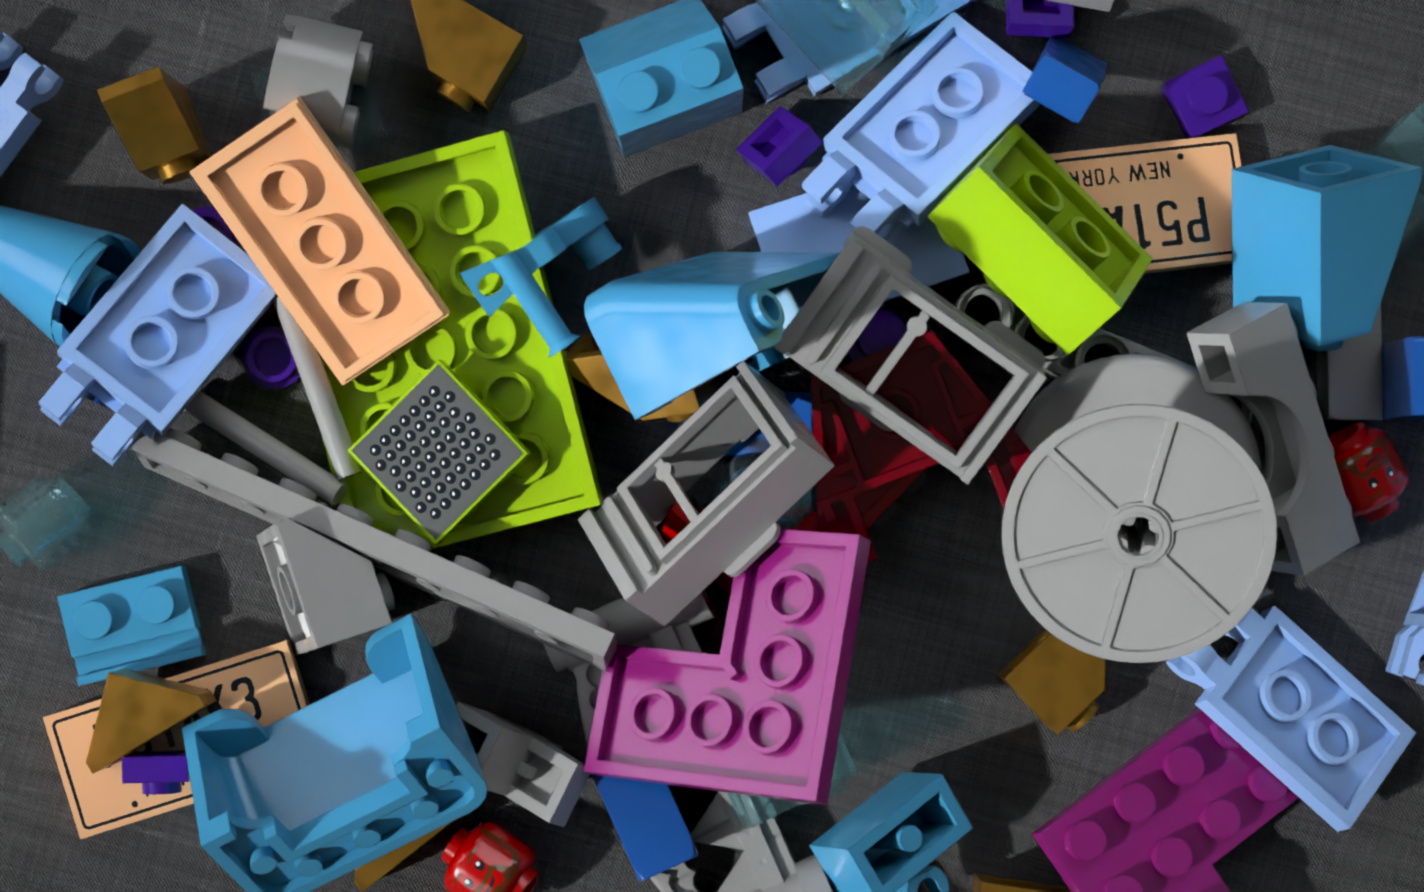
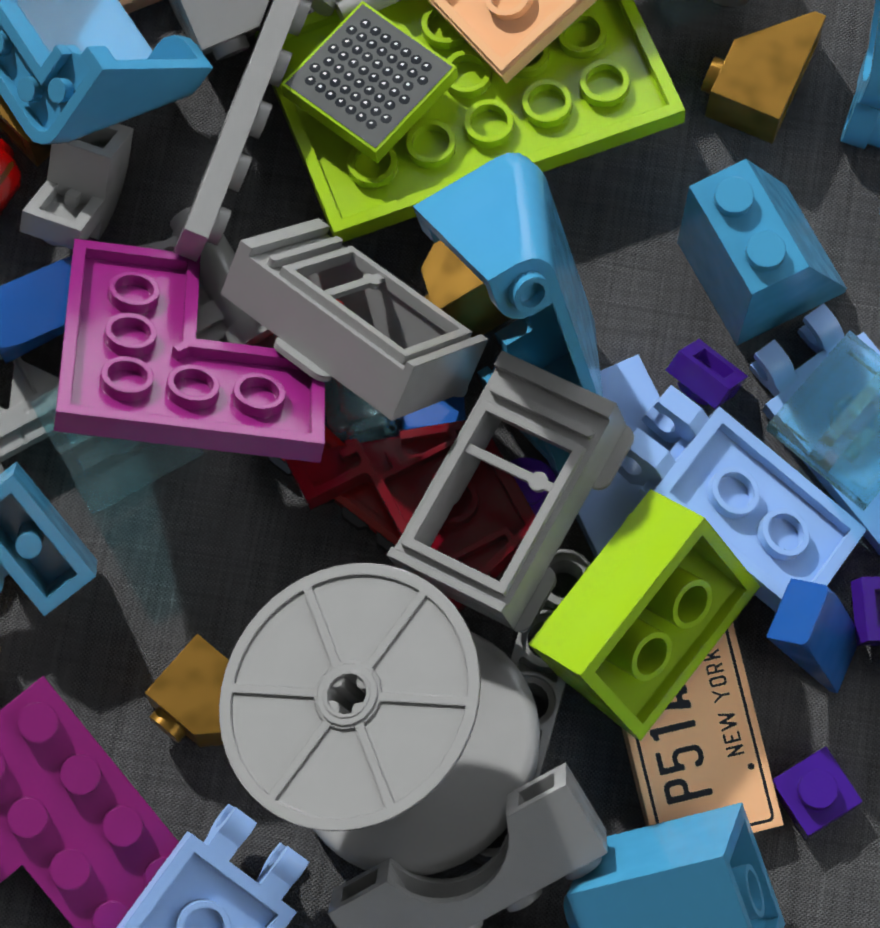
camera: 85 degrees right, 15 degrees down
dark azure piece [459,197,622,357] -> none

